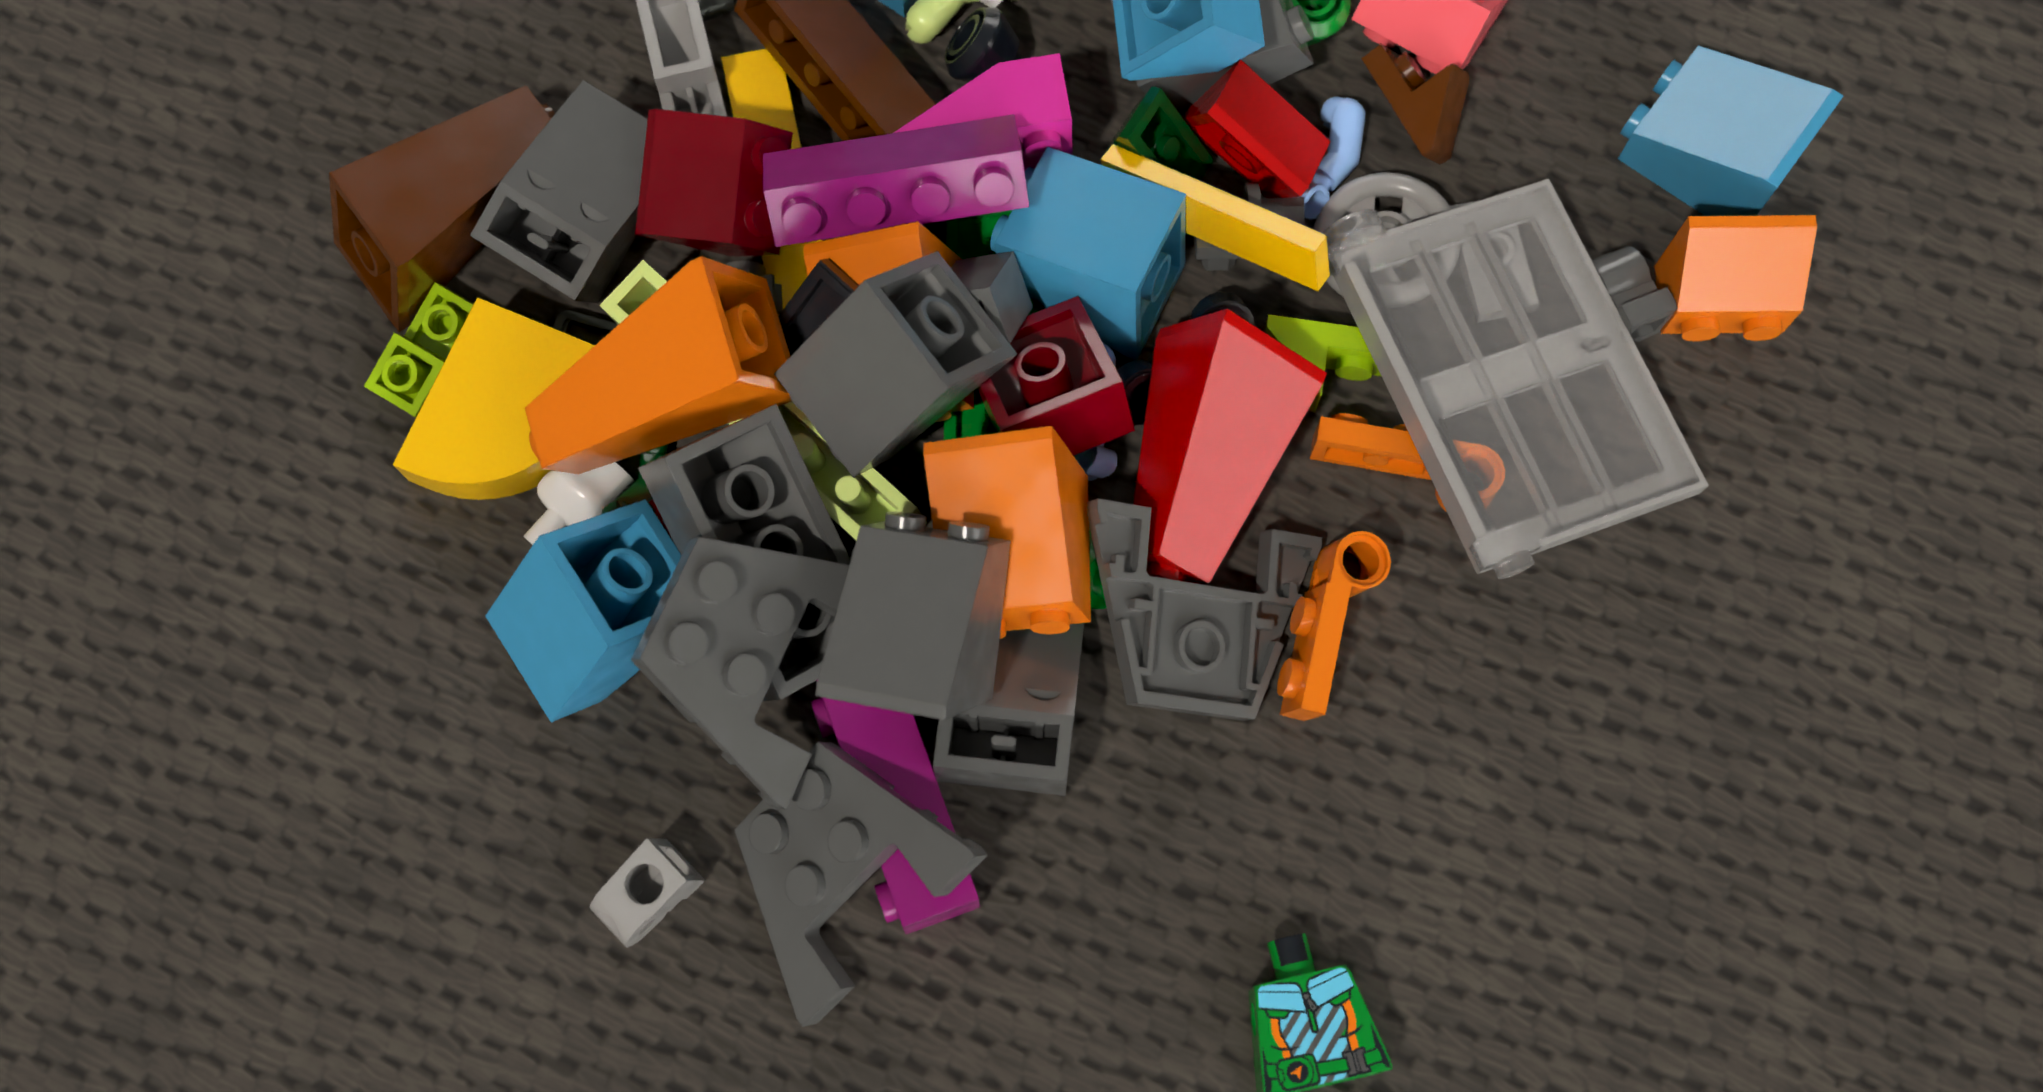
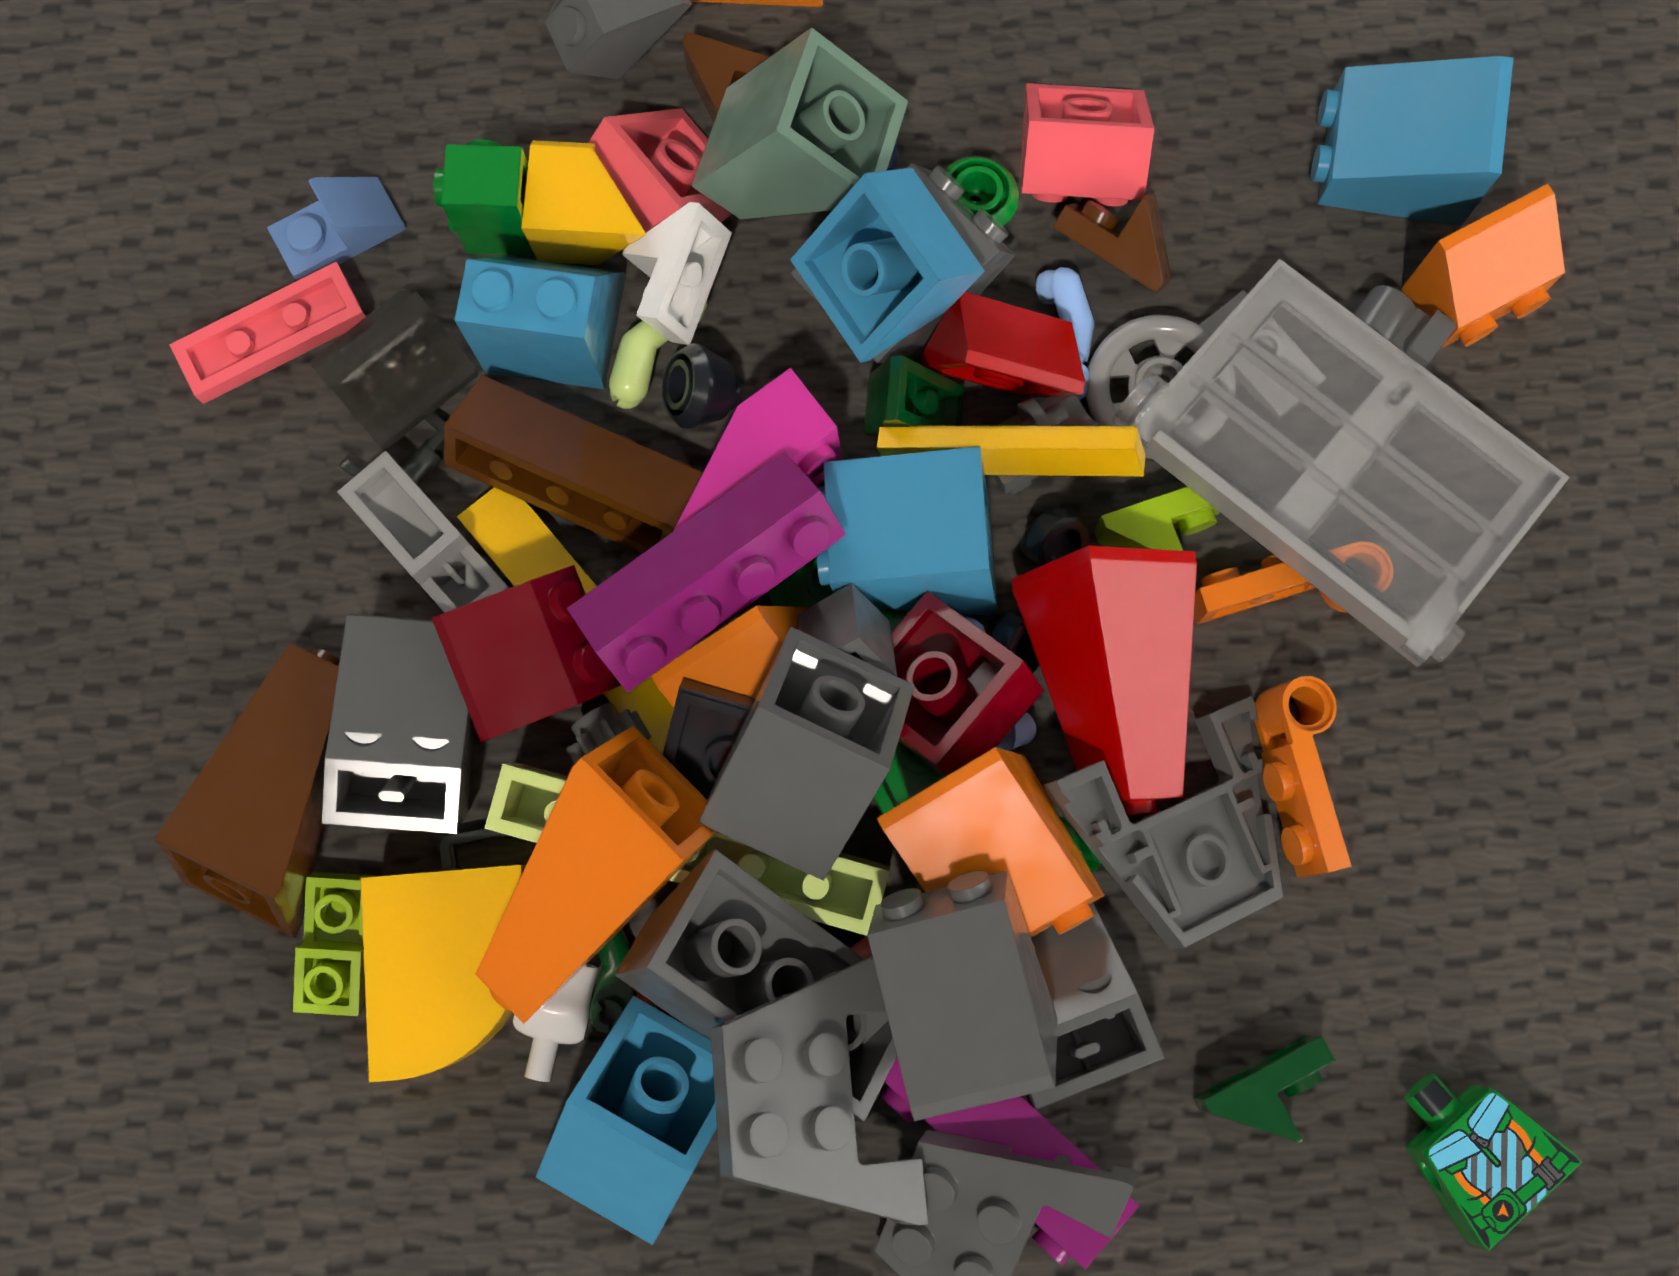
camera: 25 degrees left, 5 degrees up
none -> dark green slope [1192,1035,1336,1143]

